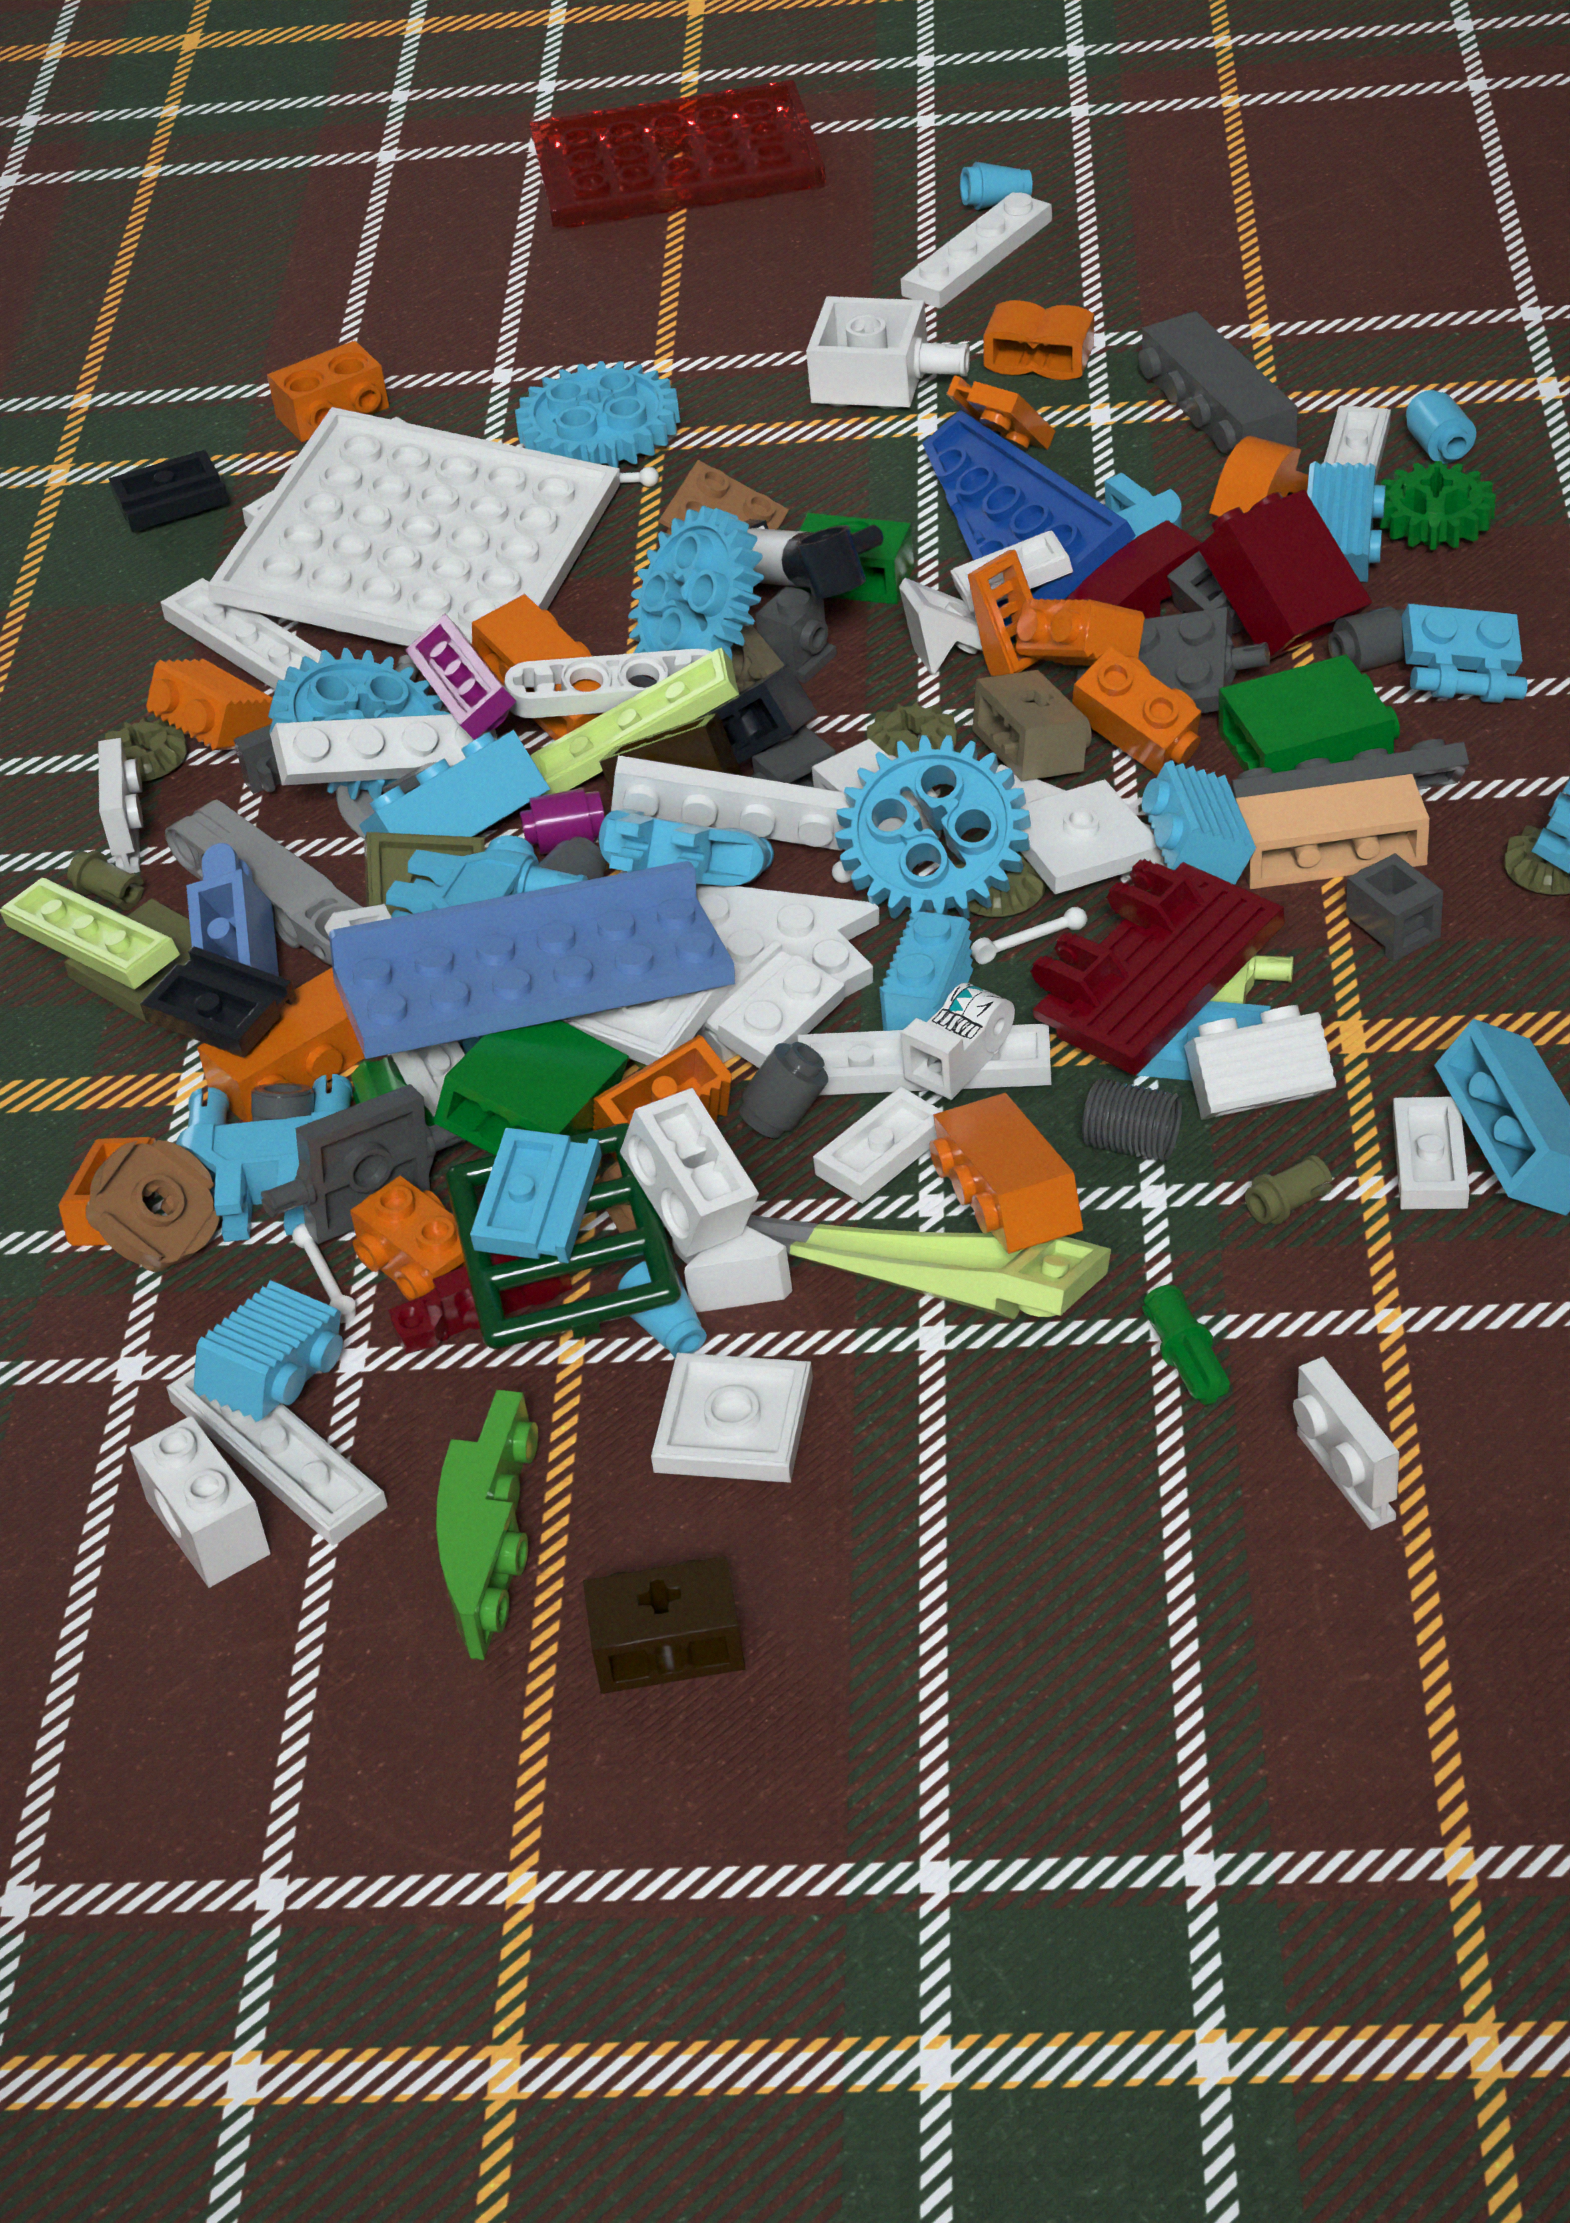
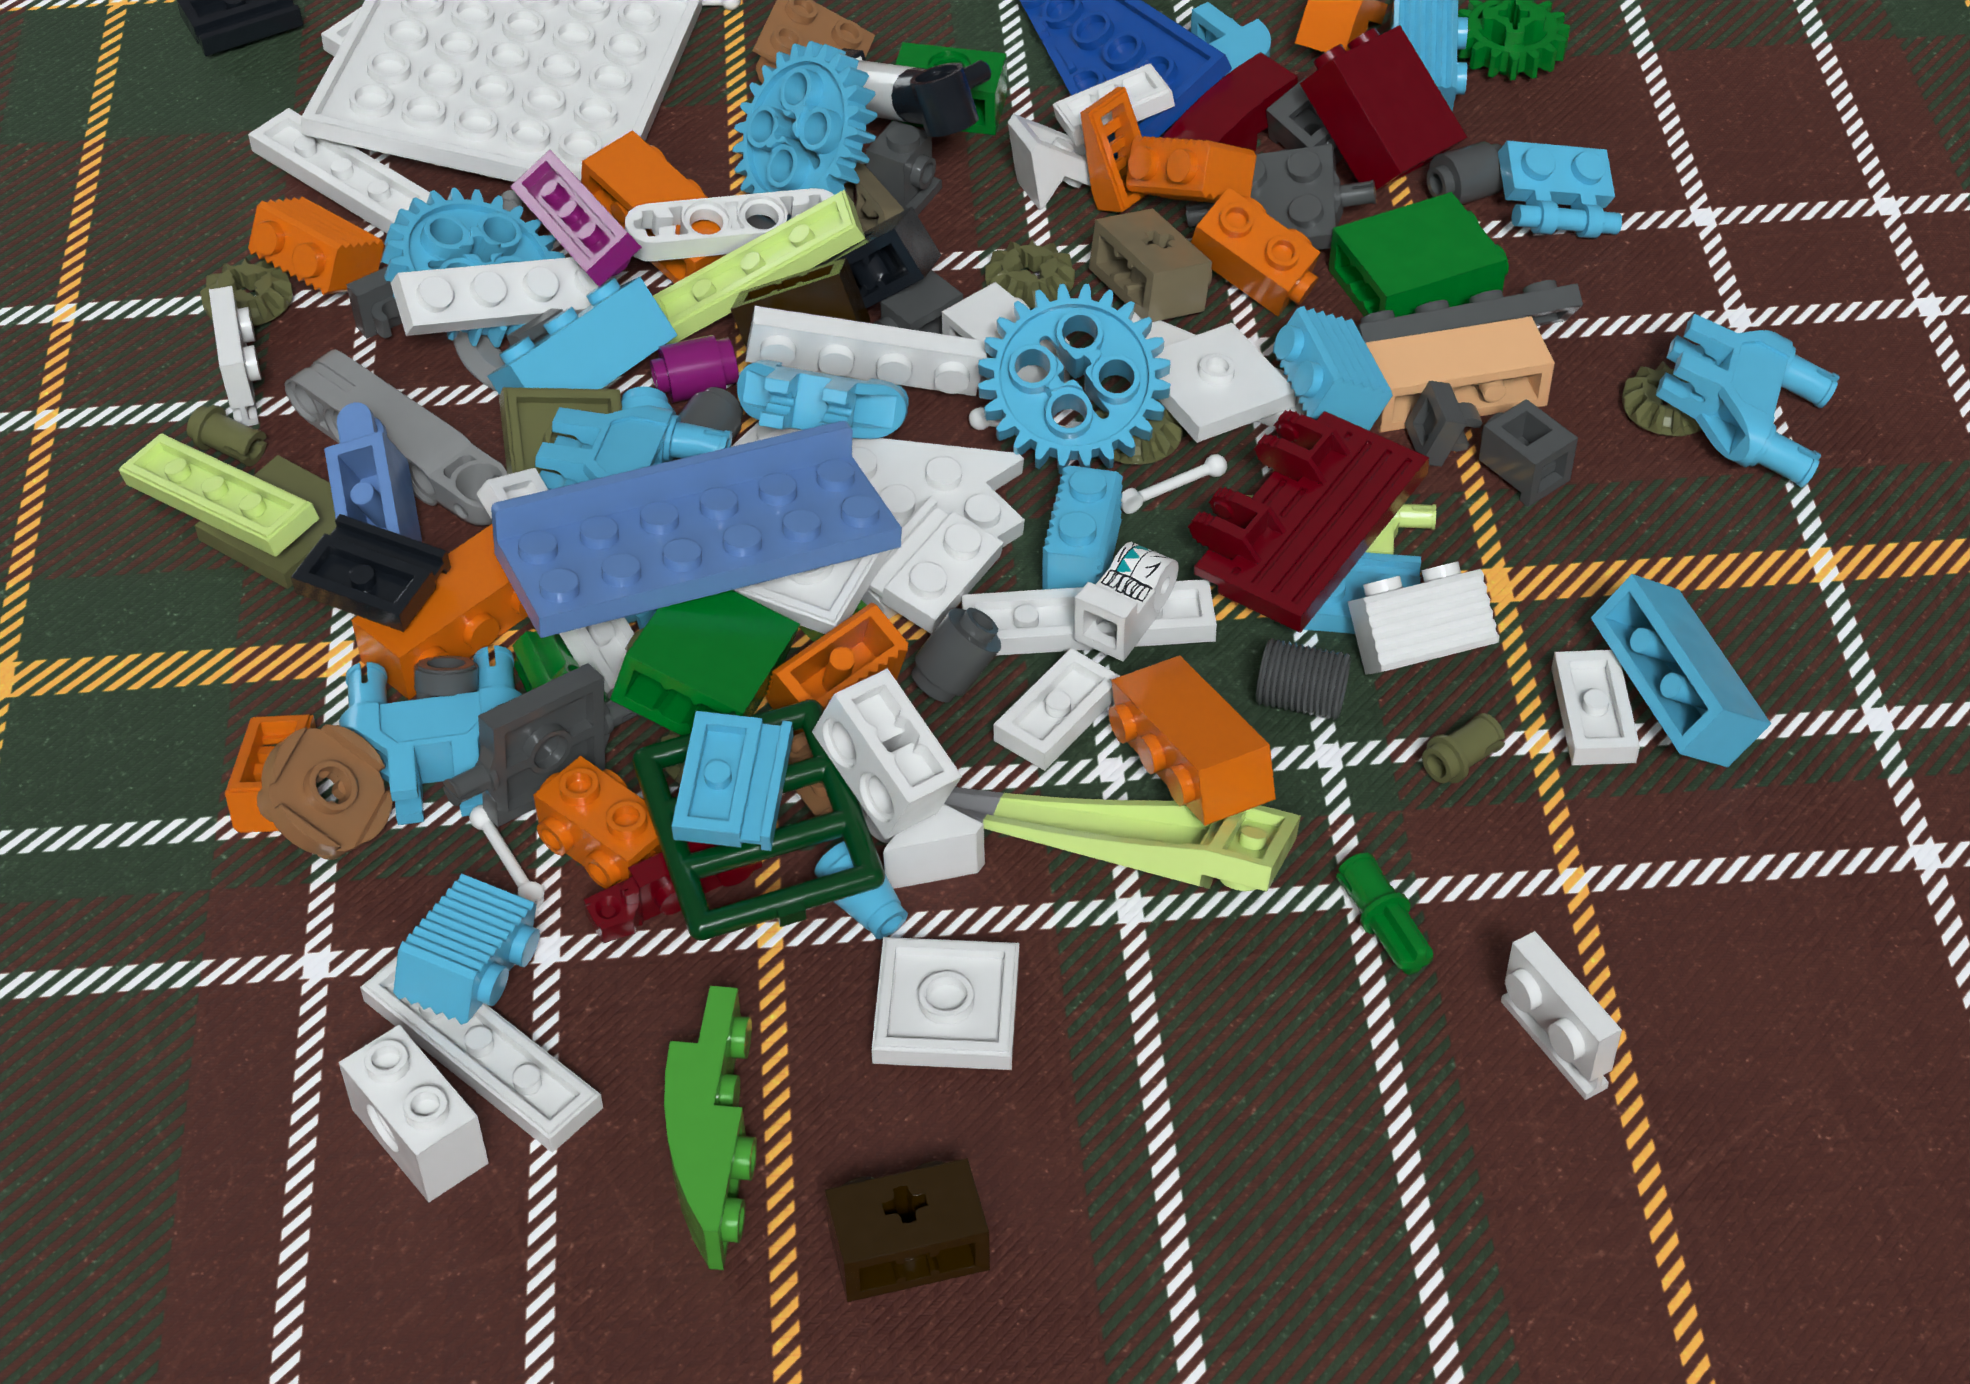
camera: 10 degrees left, 5 degrees up
none -> dark grey tile [1404,381,1483,467]

